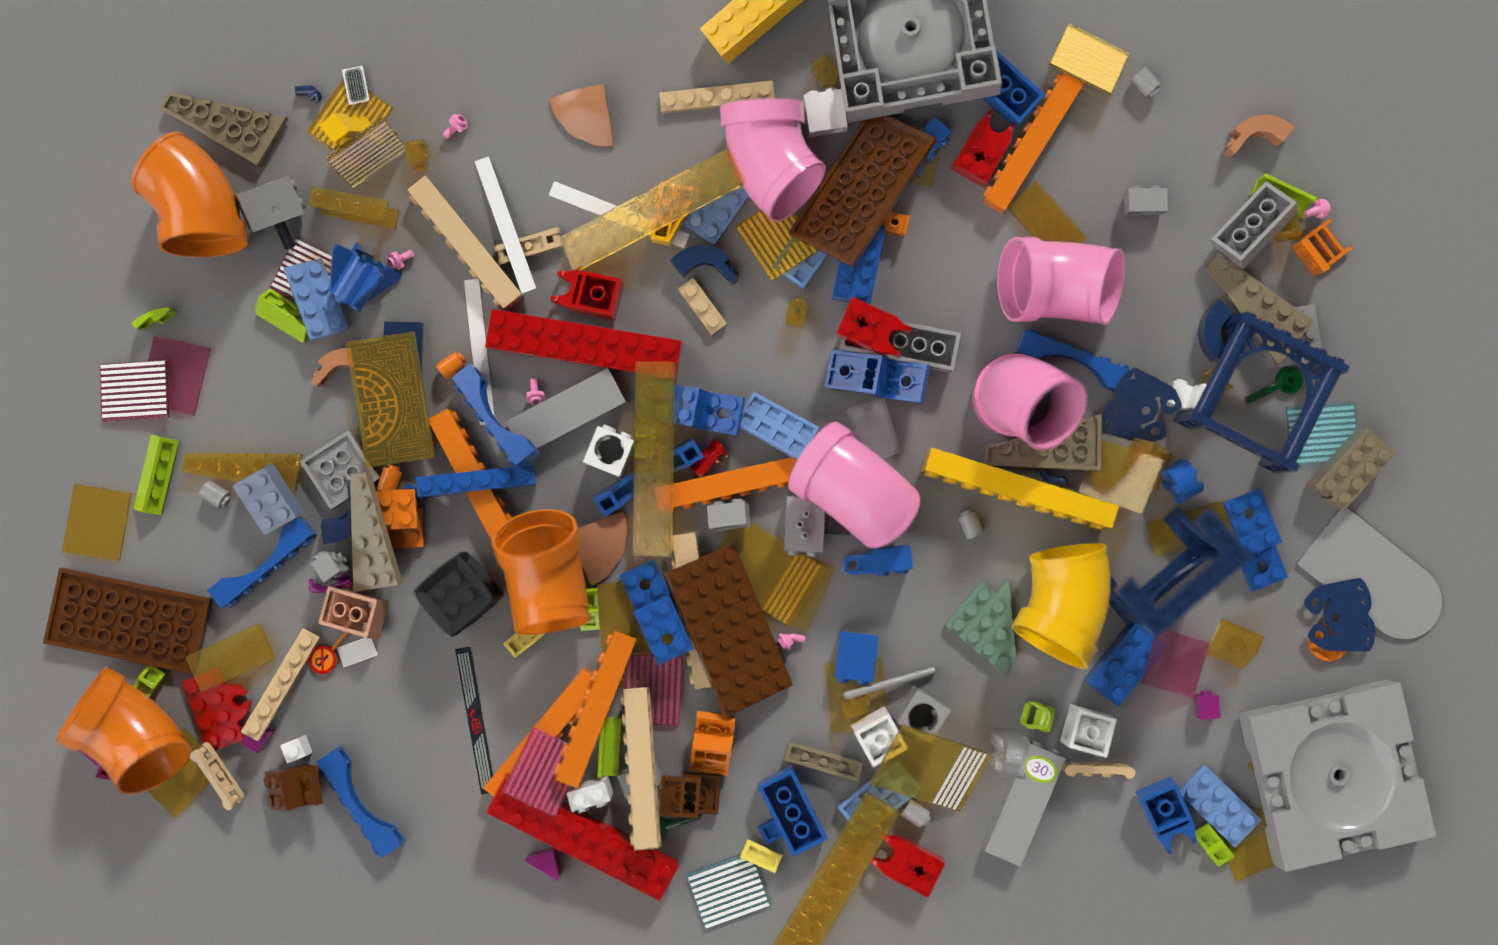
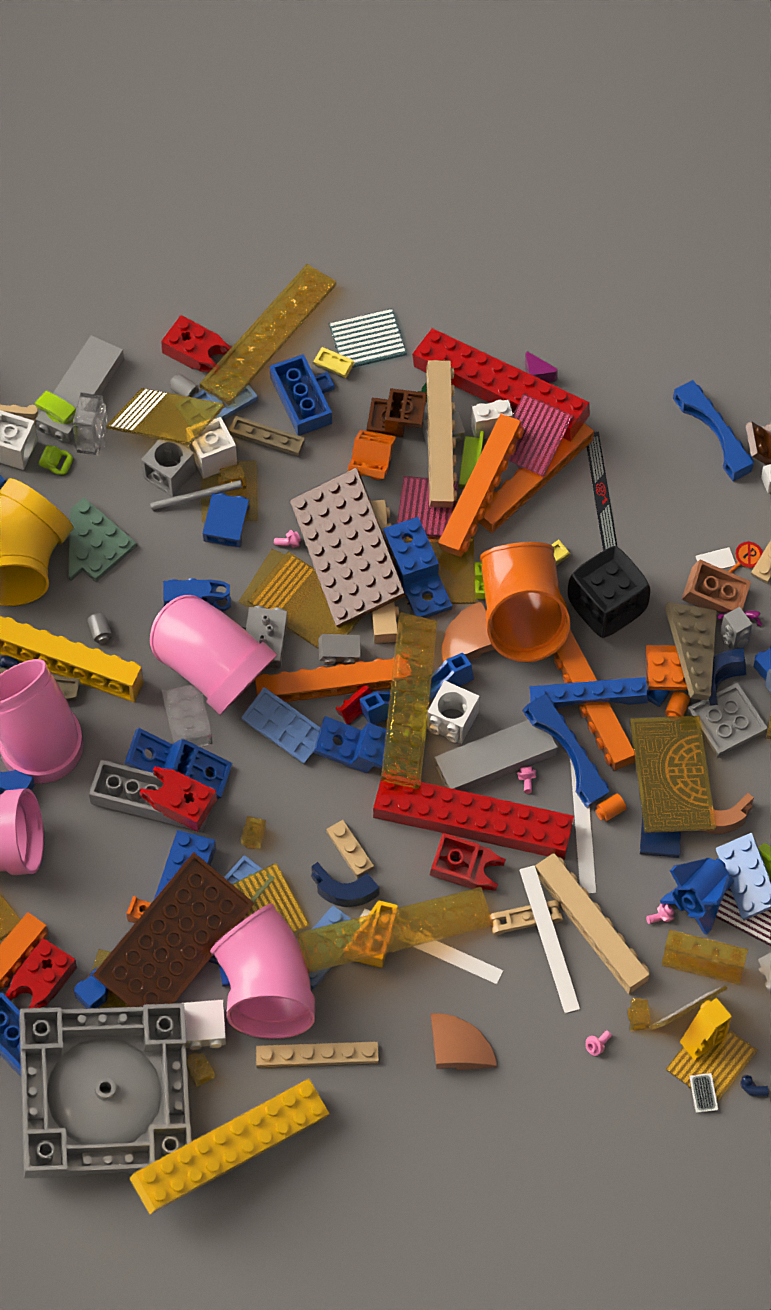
camera: 175 degrees left, 25 degrees down
none -> lime slope [34,391,77,423]

